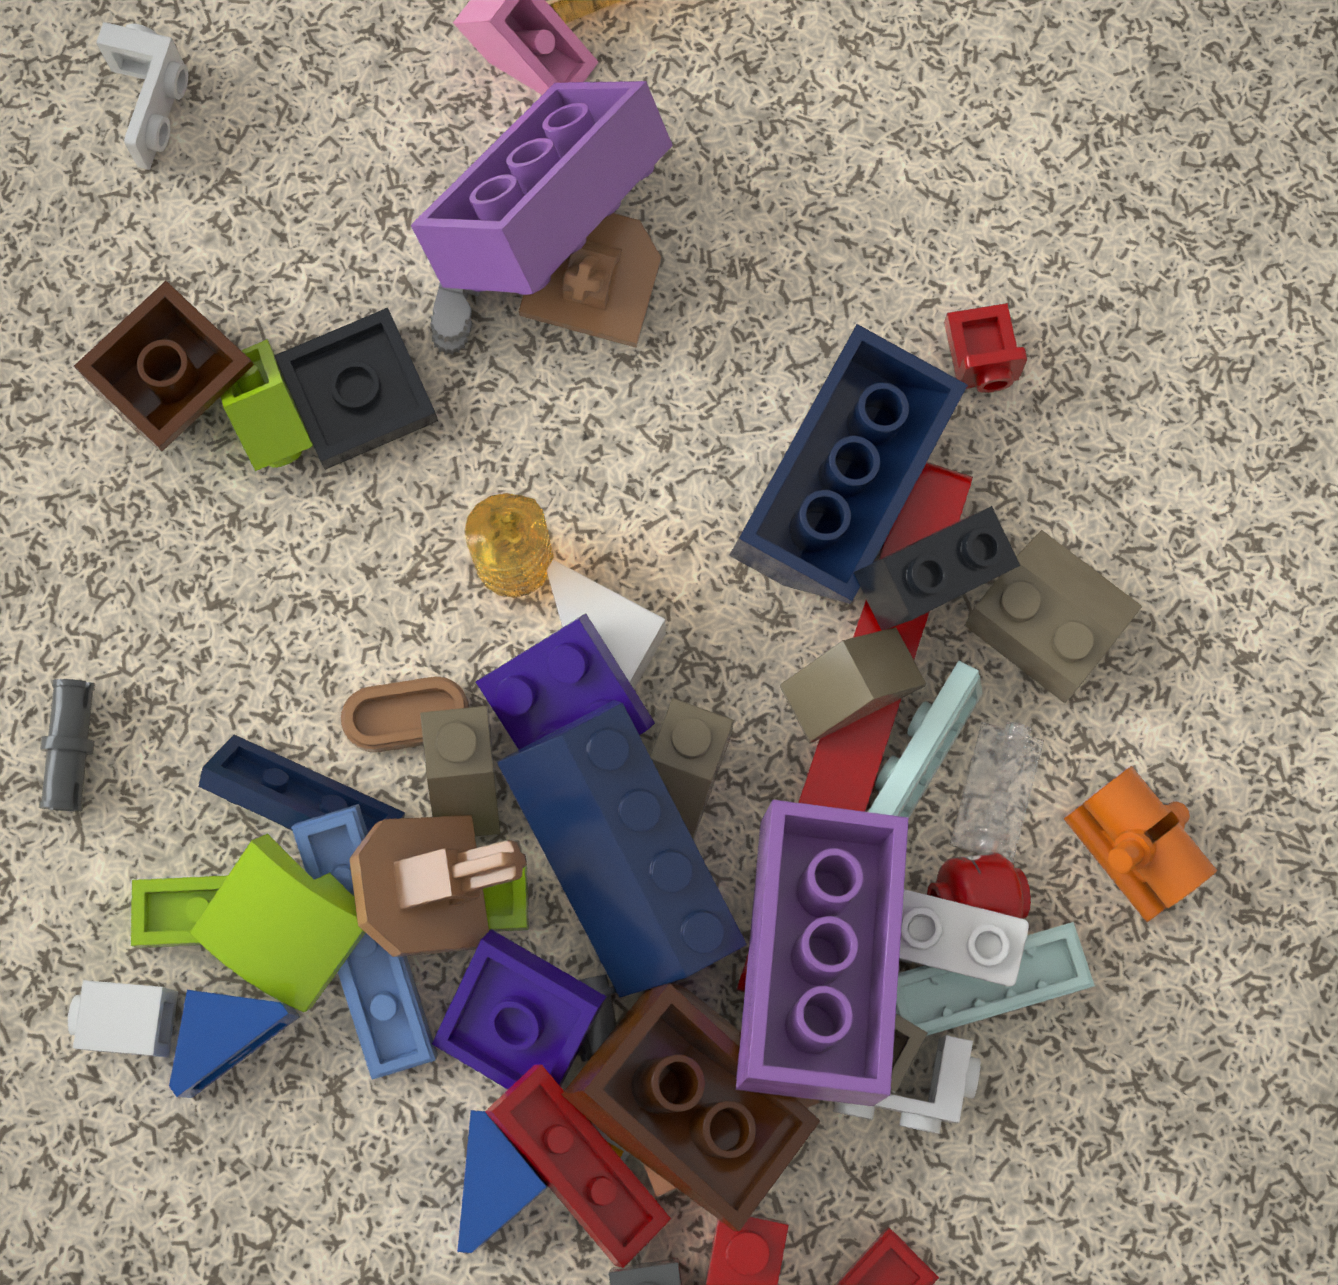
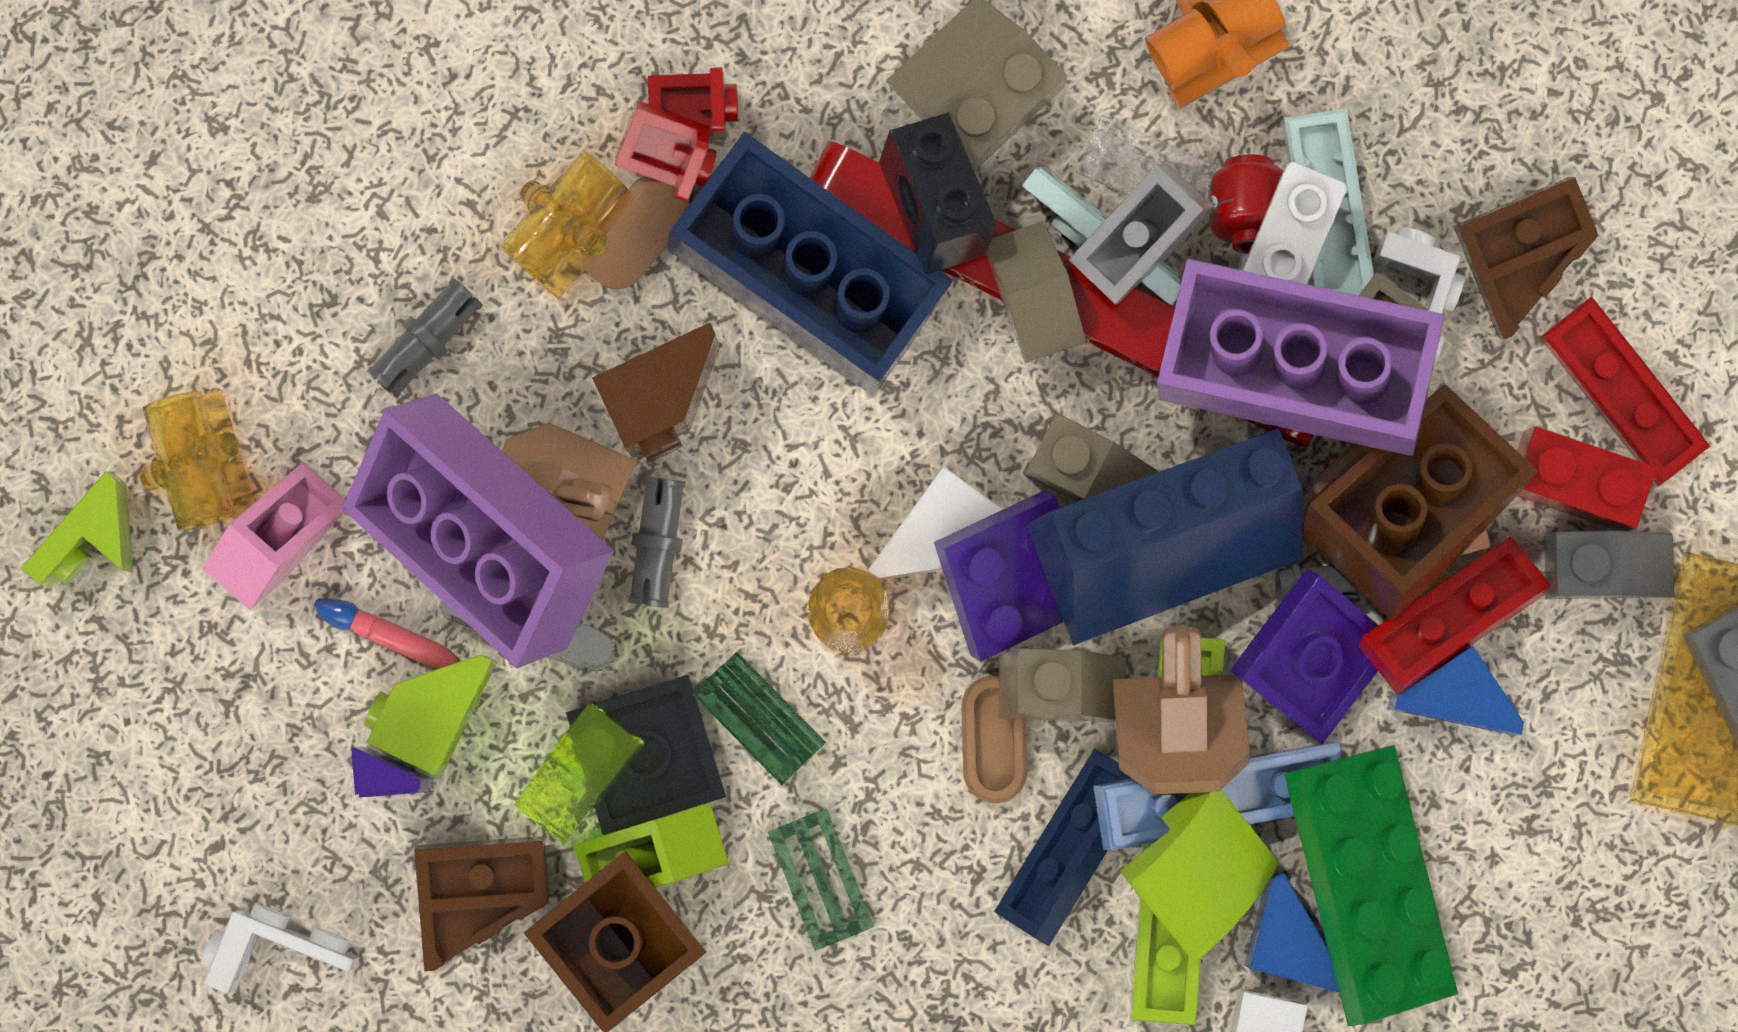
camera: 85 degrees left, 10 degrees up
none -> coral piece [314,598,459,669]
none -> dark purple slope [351,747,434,798]
none -> lime slope [364,654,497,776]
none -> dark grey pin [367,278,483,399]
none -> reddish brown wing [414,836,549,972]
none -> clear yellow pin [498,150,628,300]
none -> clear neon green slope [514,703,645,845]
none -> medium nougat tile [583,176,689,289]
none -> reddish brown slope [592,322,720,462]
none -> bracket [615,100,717,202]
none -> dark grey pin [628,476,686,608]
none -> clear green tile [692,652,826,785]
none -> clear green tile [767,808,874,951]
none -> light grey slope [1069,164,1215,304]
none -> green plate [1284,745,1458,1026]
none -> reddish brown wing [1453,177,1599,340]

